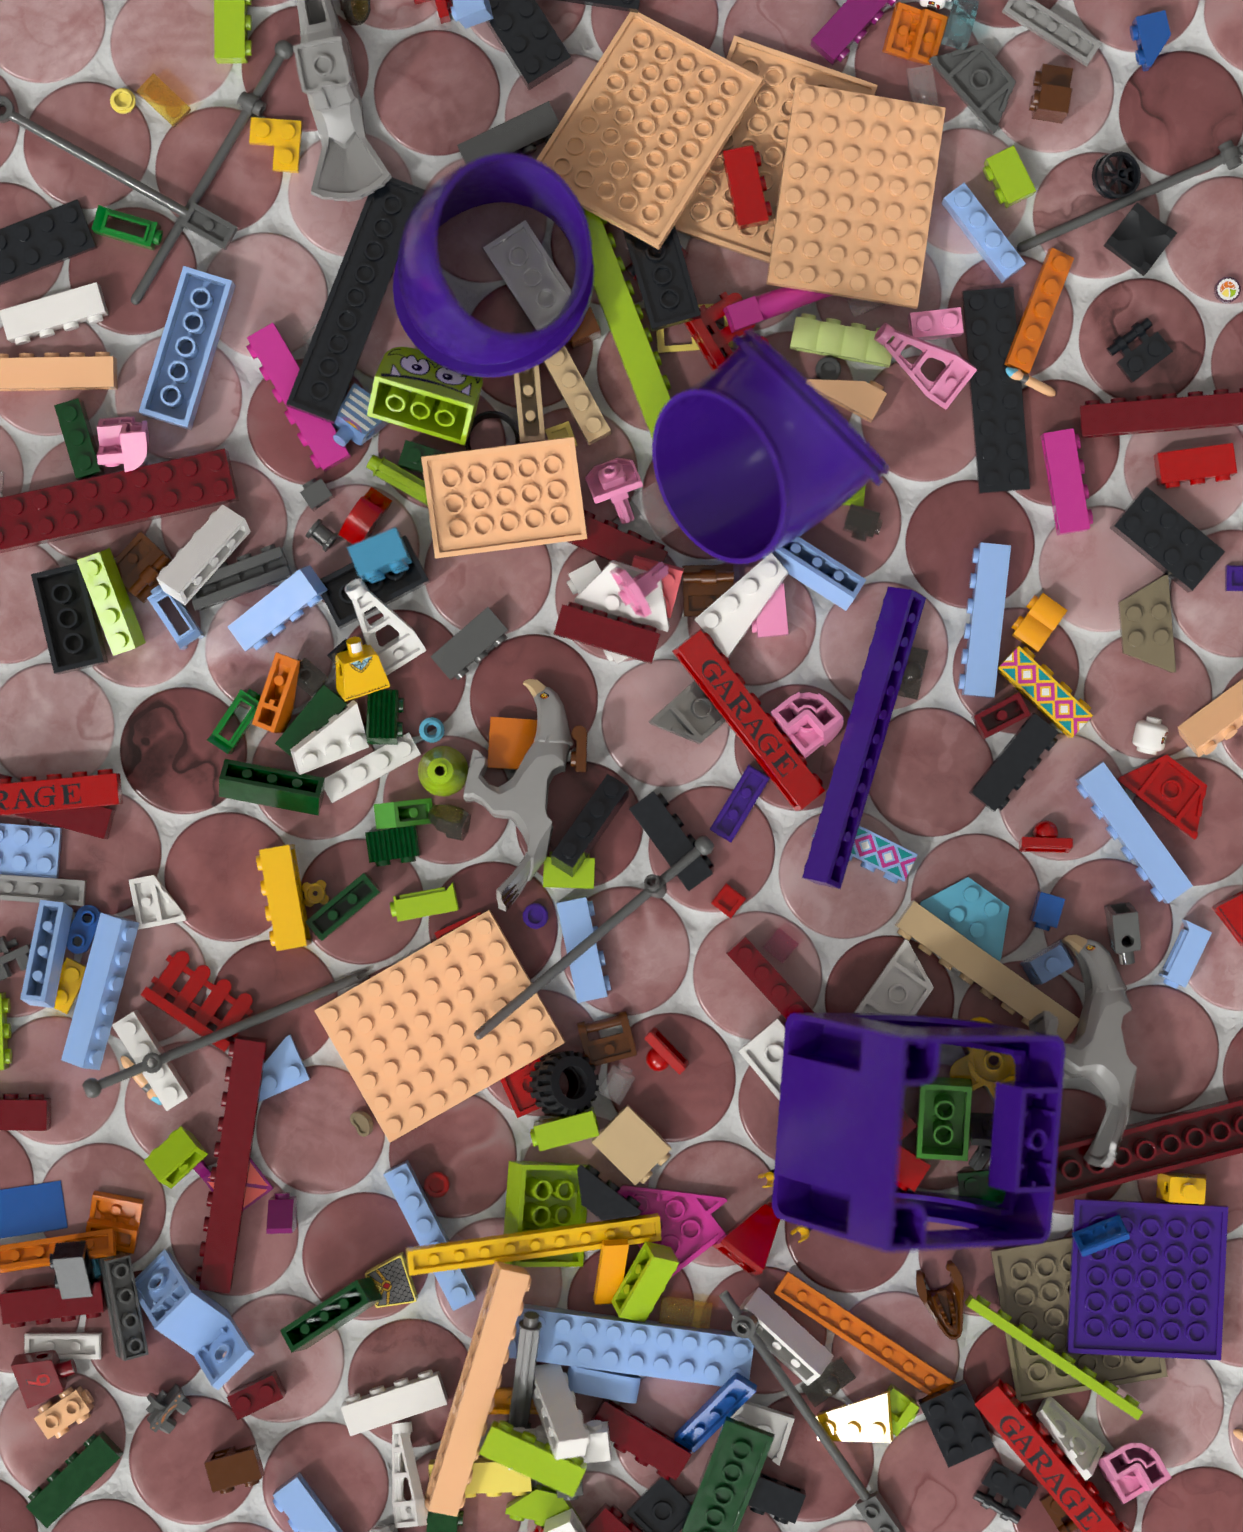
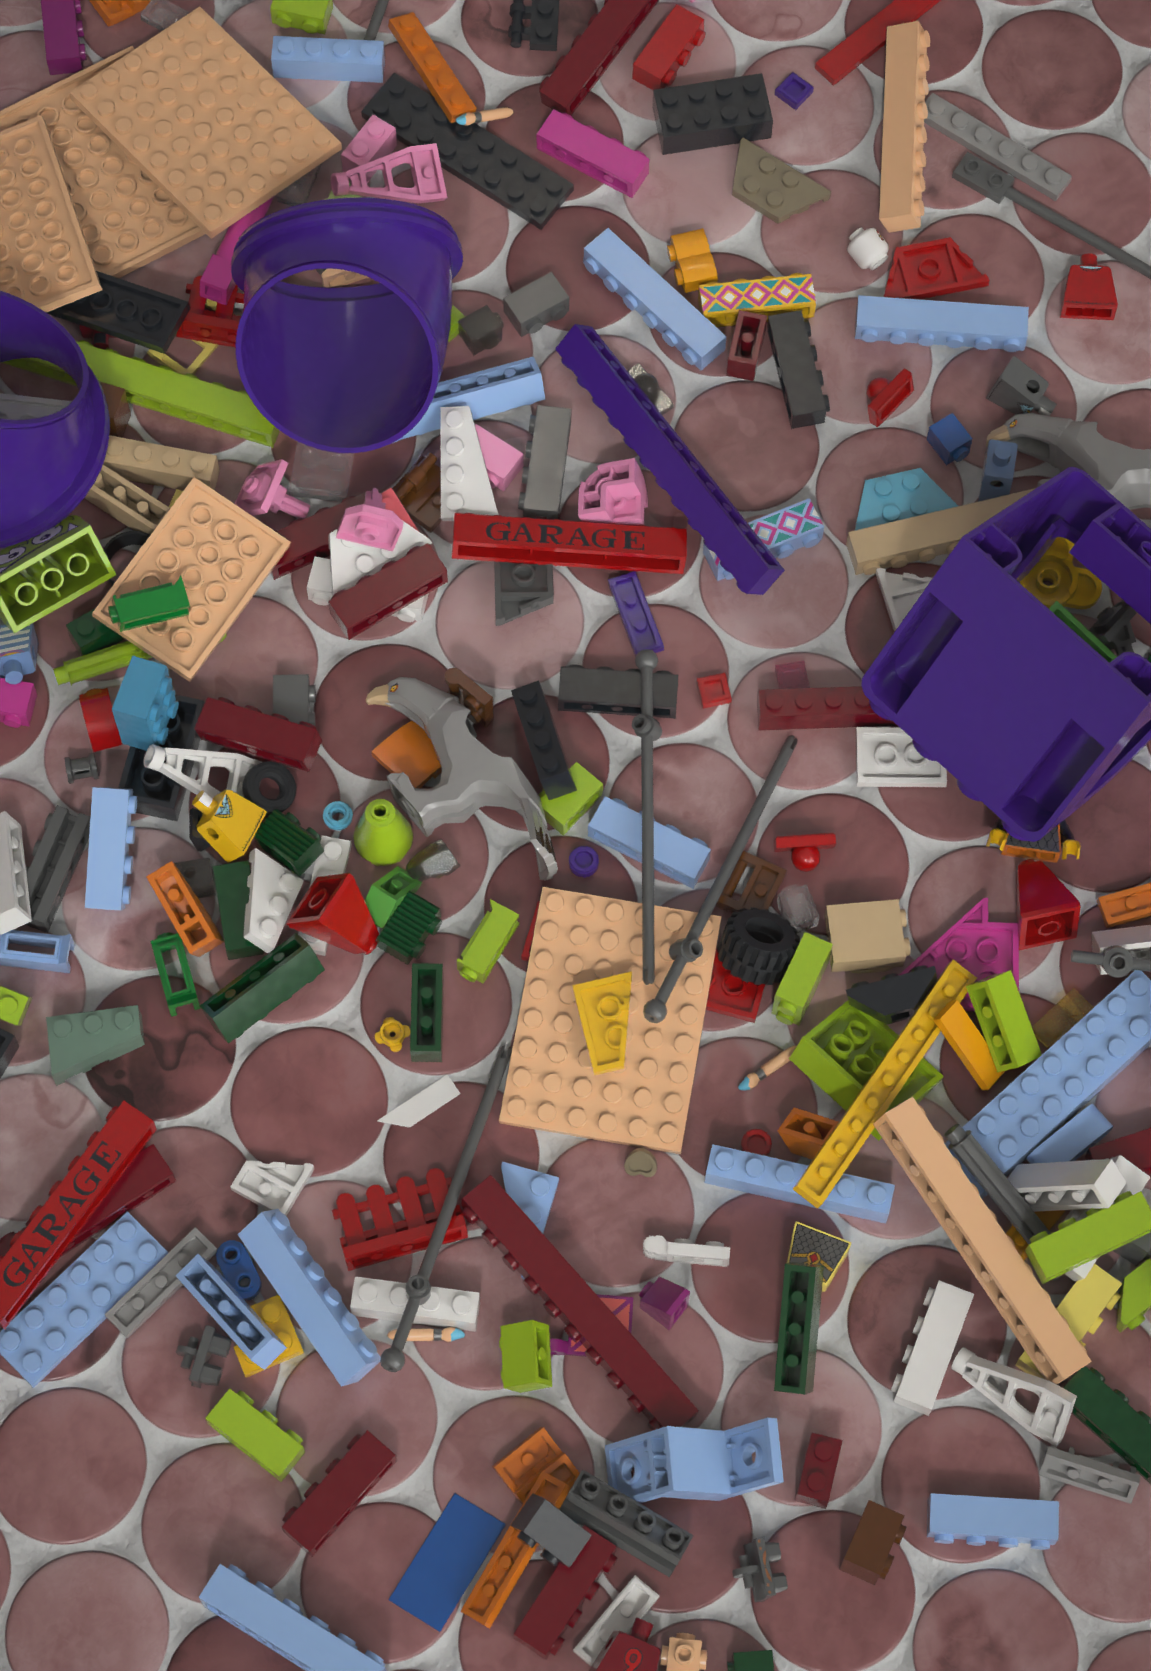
camera: 55 degrees left, 20 degrees down
yellow brick [256,844,312,951] -> none
dark grey plate [300,478,334,511] -> none
red brick [722,145,772,230] -> none
light blue window [1159,919,1212,989] -> none
none -> sand green wedge [46,1005,145,1086]
none -> green window [108,576,190,632]
none -> dark red brick [194,697,322,772]
none -> black tyre [242,762,296,816]
none -> red slope [286,873,379,955]
none -> white sticker [377,1075,461,1128]
none -> dark grey brick [503,272,569,337]
none -> dark grey brick [518,405,571,520]
none -> yellow wing [572,971,632,1076]
none -> dark grey bar [643,735,798,1023]
none -> white hinge [643,1235,730,1267]
none -> light nougat piece [738,1046,797,1091]
none -> orange slope [777,1107,839,1160]

